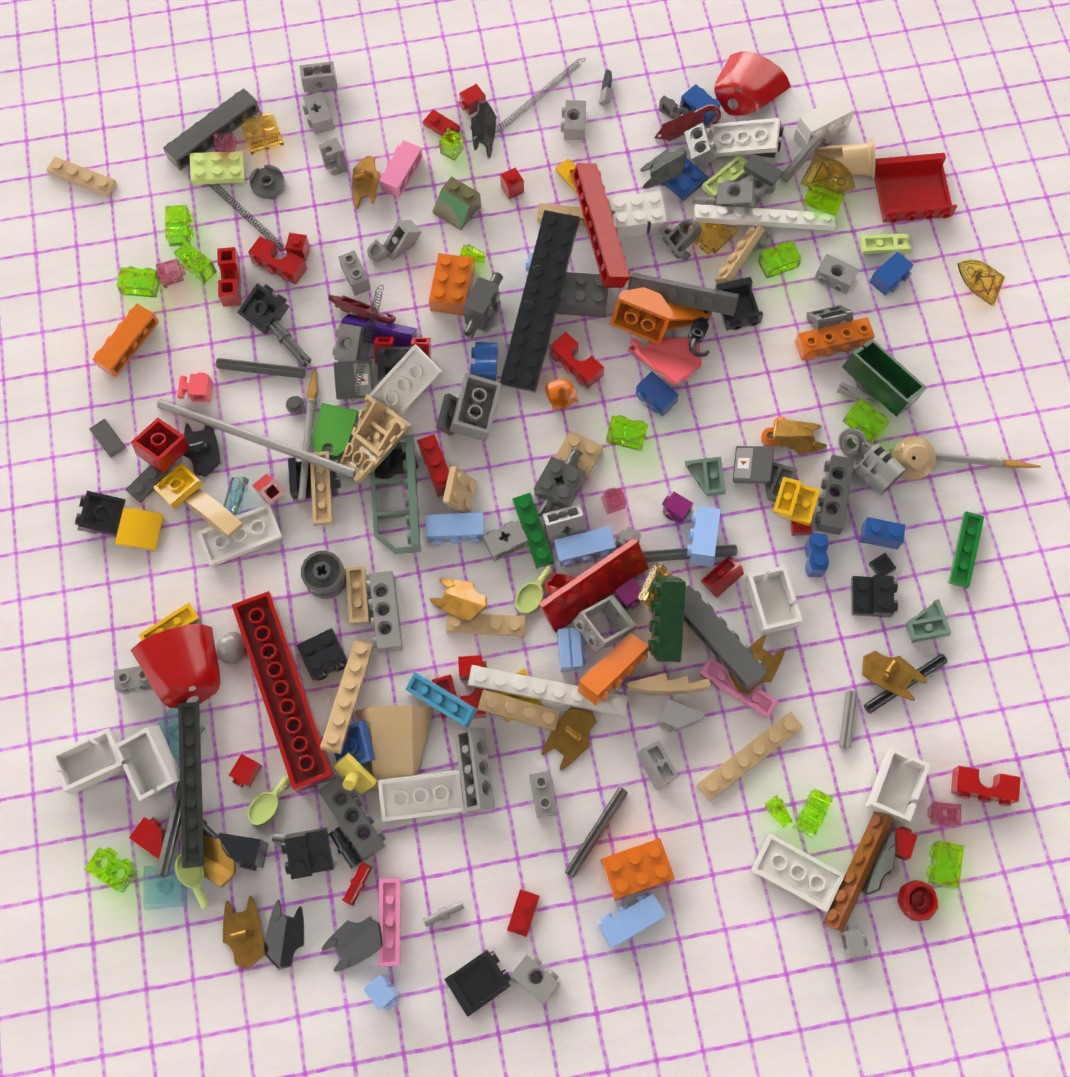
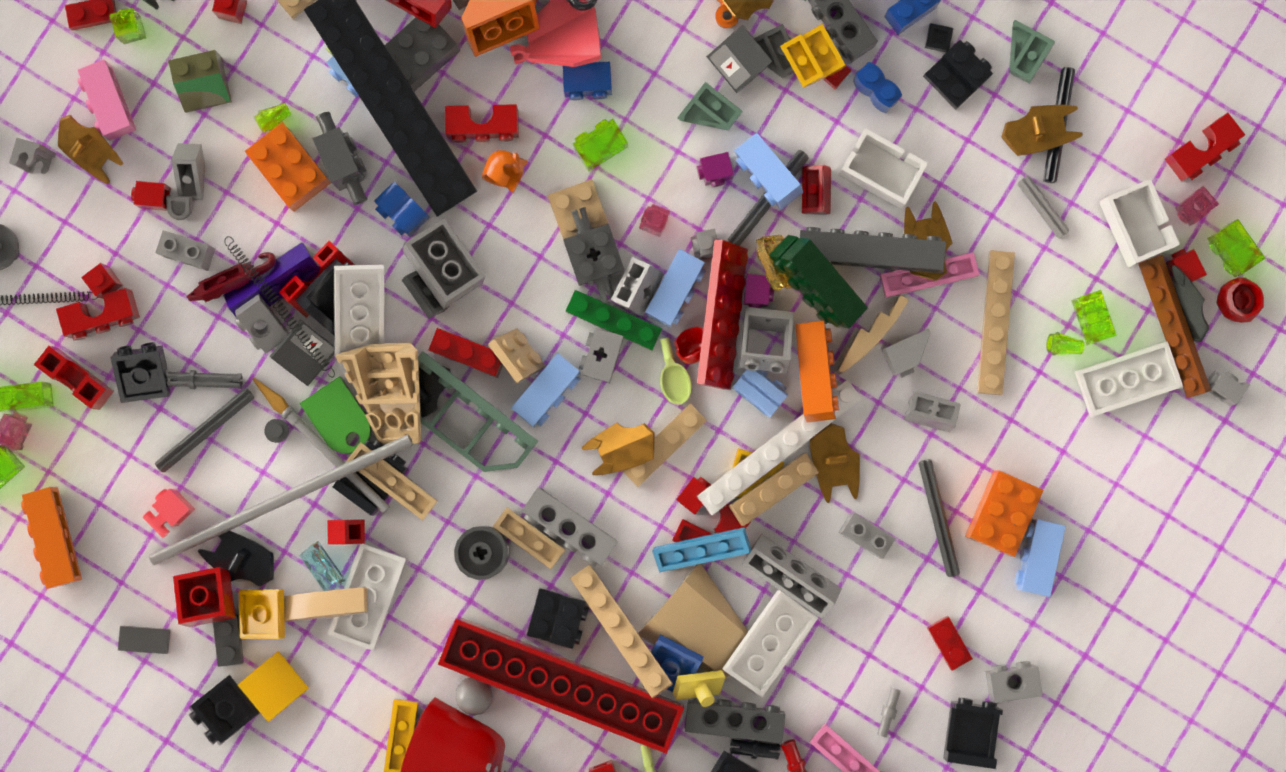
camera: 50 degrees left, 15 degrees up
none -> red brick [131,181,171,211]

